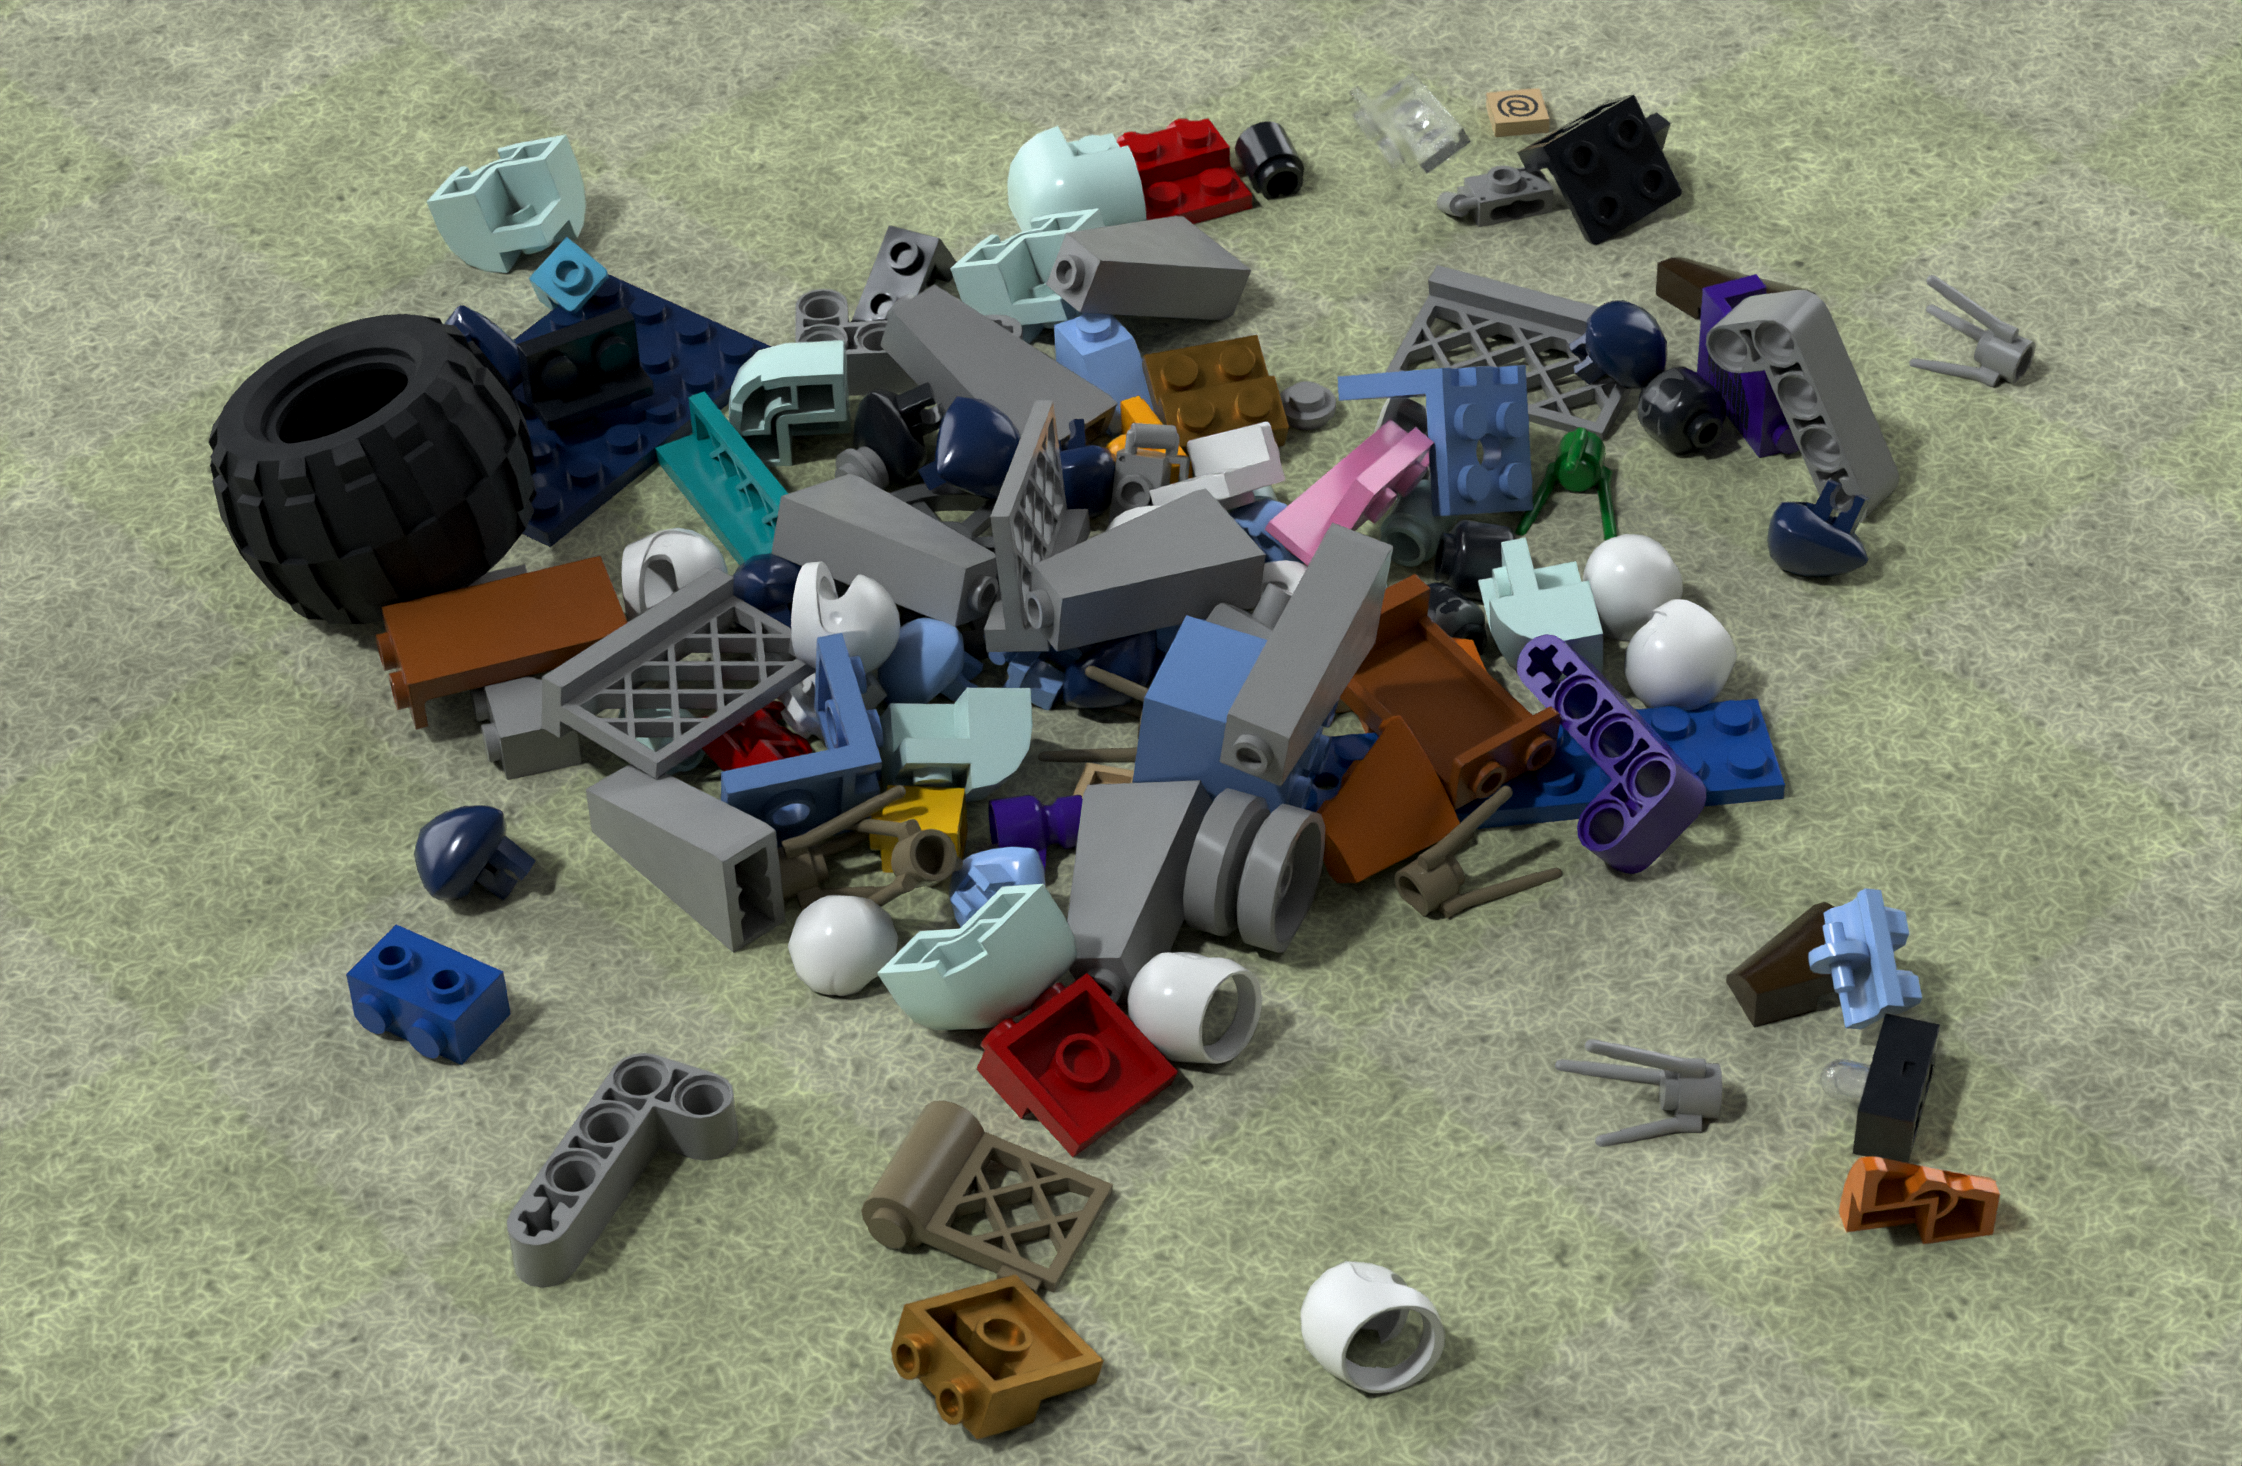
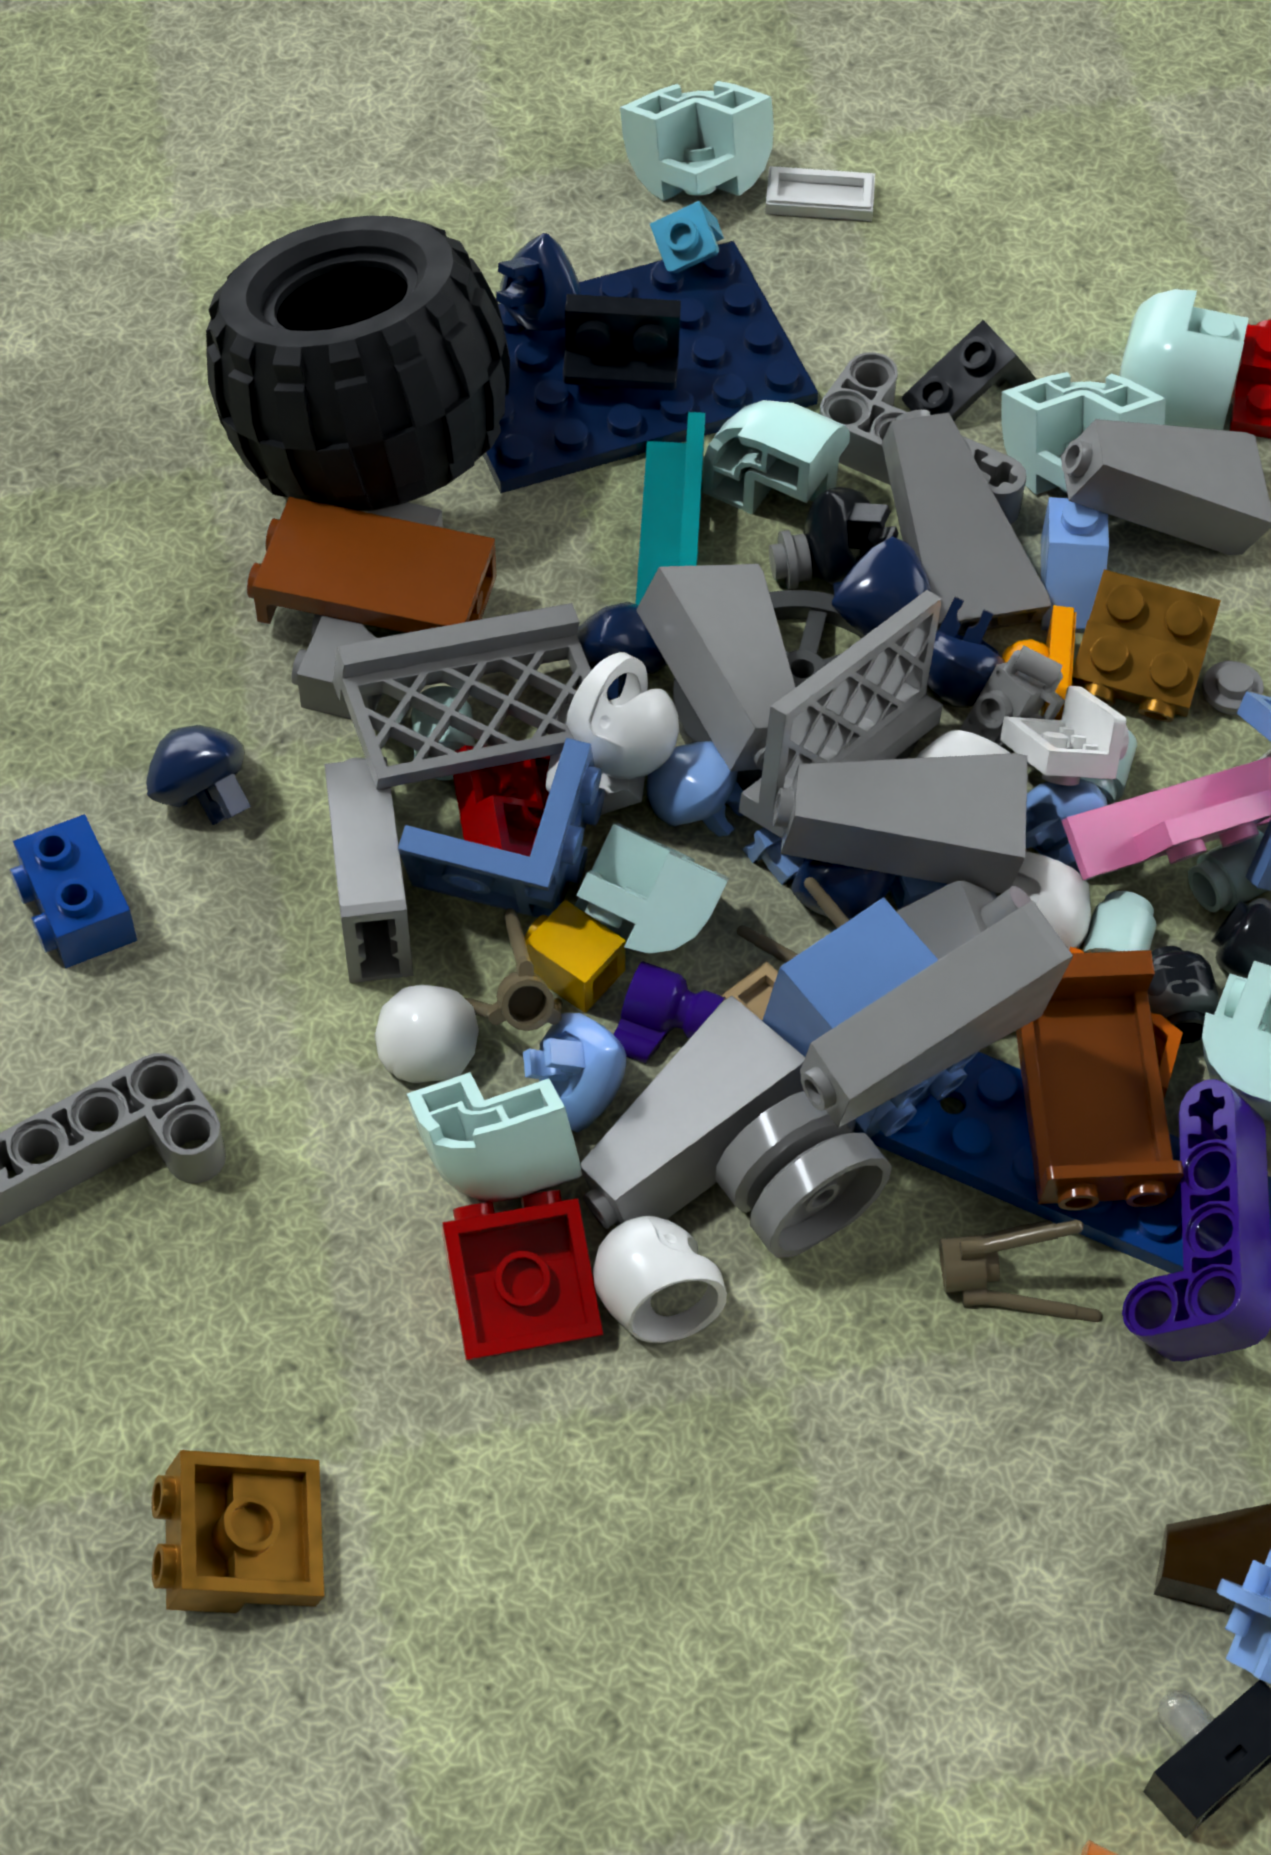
camera: 30 degrees right, 15 degrees up
white helmet [621,528,728,622] -> none
dark tan plant [778,785,906,910] -> none
dark tan piece [861,1100,1113,1294] -> none
white helmet [1301,1261,1445,1393] -> none
orange slope [1316,715,1460,883] -> none
light grey plant [1555,1039,1722,1147] -> none
none -> white tile [765,166,875,221]

